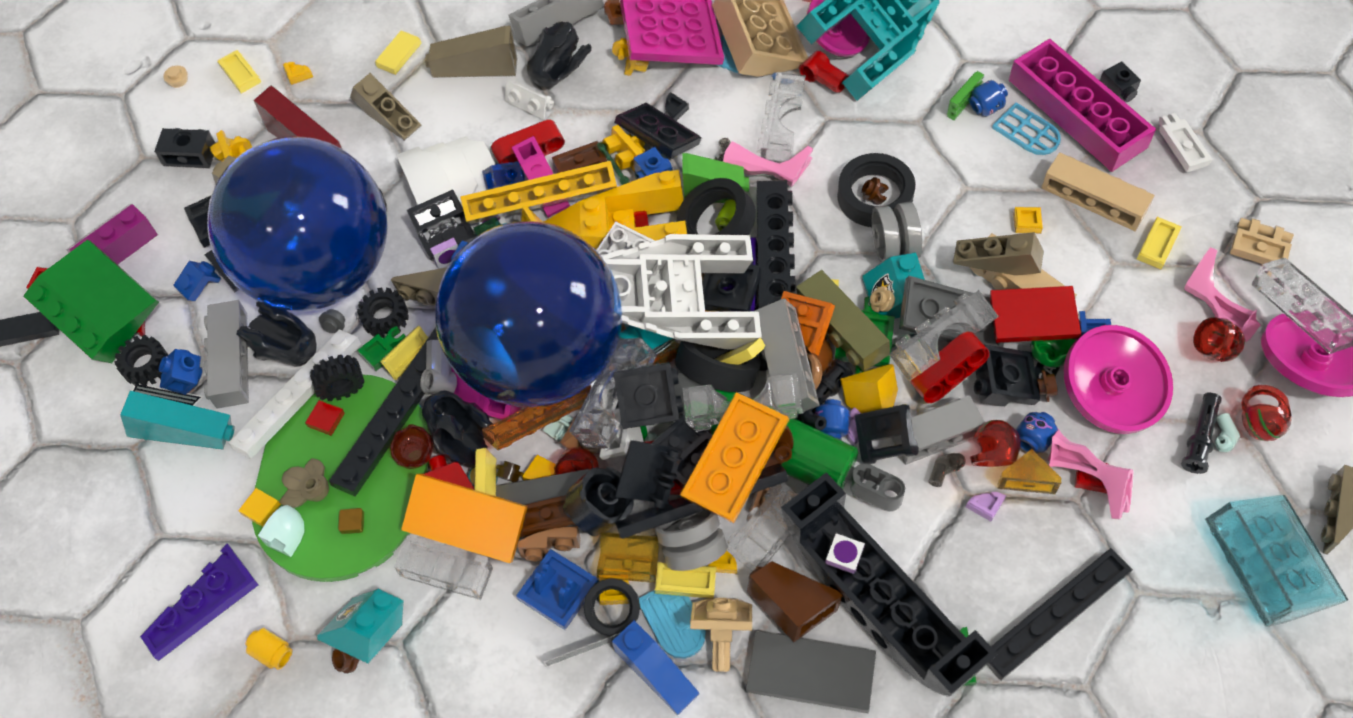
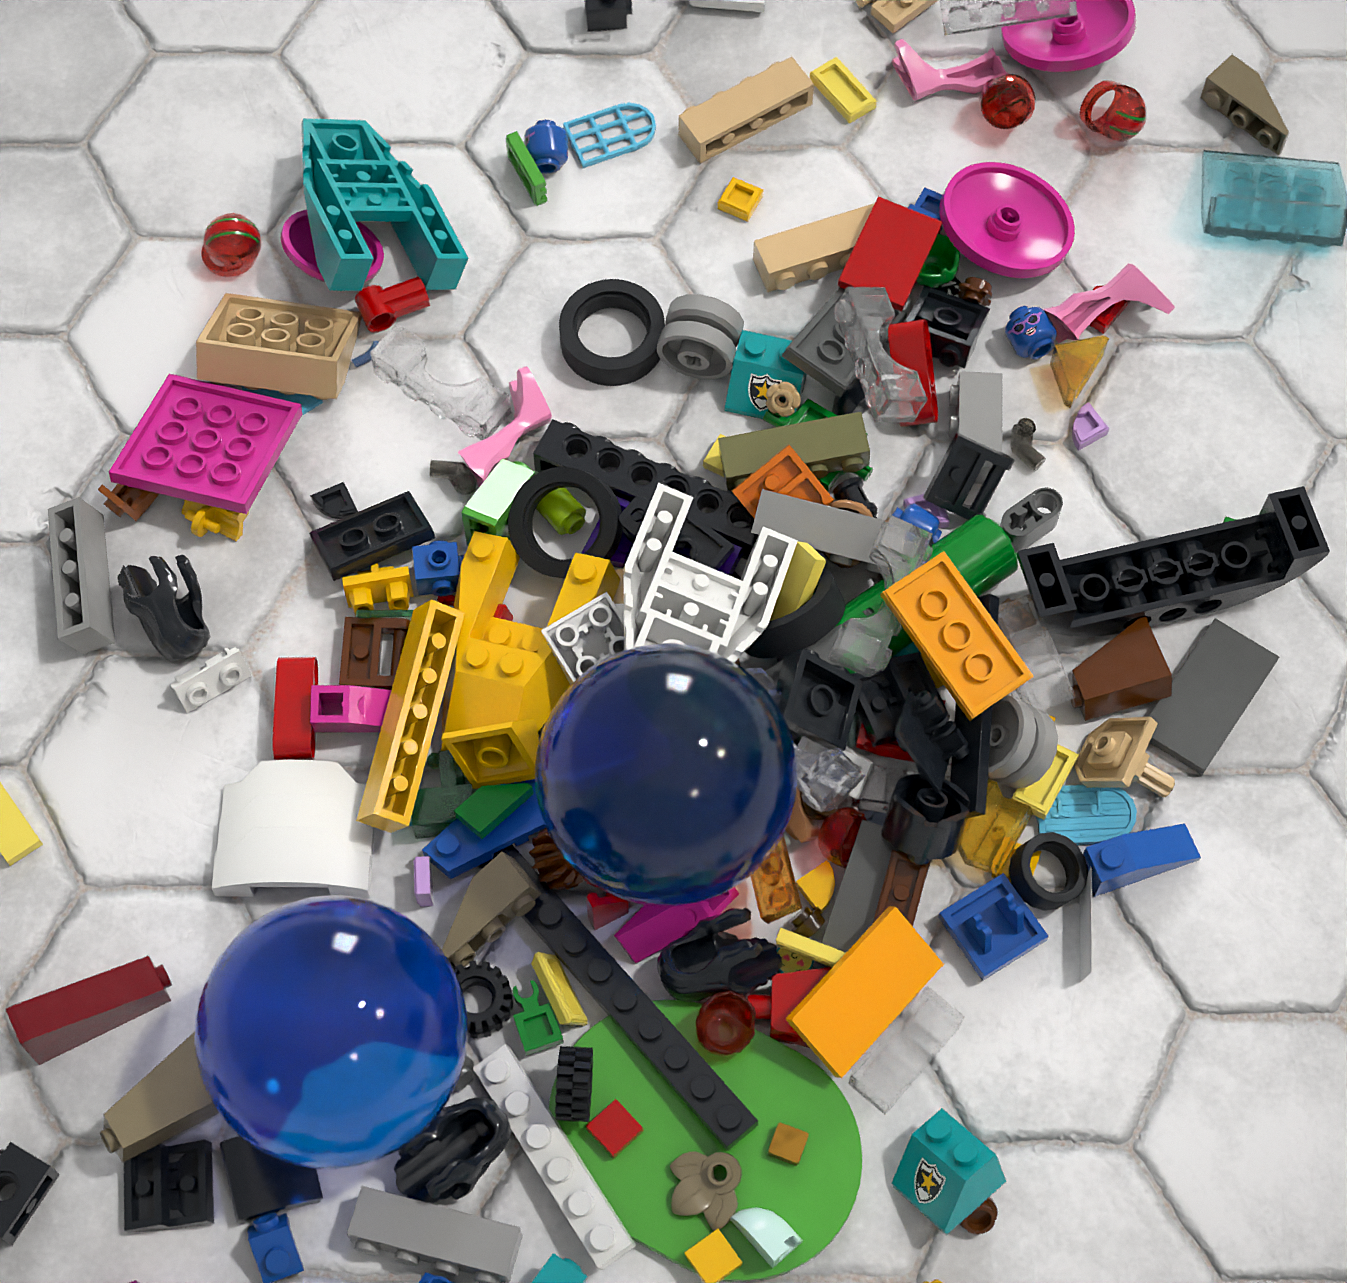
camera: 70 degrees left, 5 degrees up
yellow hips [210,130,252,162] -> none
dark tan slope [350,73,422,141] -> none
black slope [407,189,476,260] -> none
light grey piece [420,340,457,394] -> none
dark tan slope [425,26,518,78] -> none
clear blue brick [482,161,525,190] -> none
medium nougat slope [518,527,581,561] -> none
tile [826,533,865,574] -> none
yellow slope [840,364,898,414] -> none
reddish brown plate [862,177,889,205] -> none
dark tan slope [953,232,1044,275] -> none
clear red helmet [970,420,1021,467] -> none
black tile [987,548,1133,681] -> none
dark pink brick [1009,38,1156,172] -> none
black pin [1181,392,1222,474] -> none
light aqua arm [1215,413,1240,452] -> none

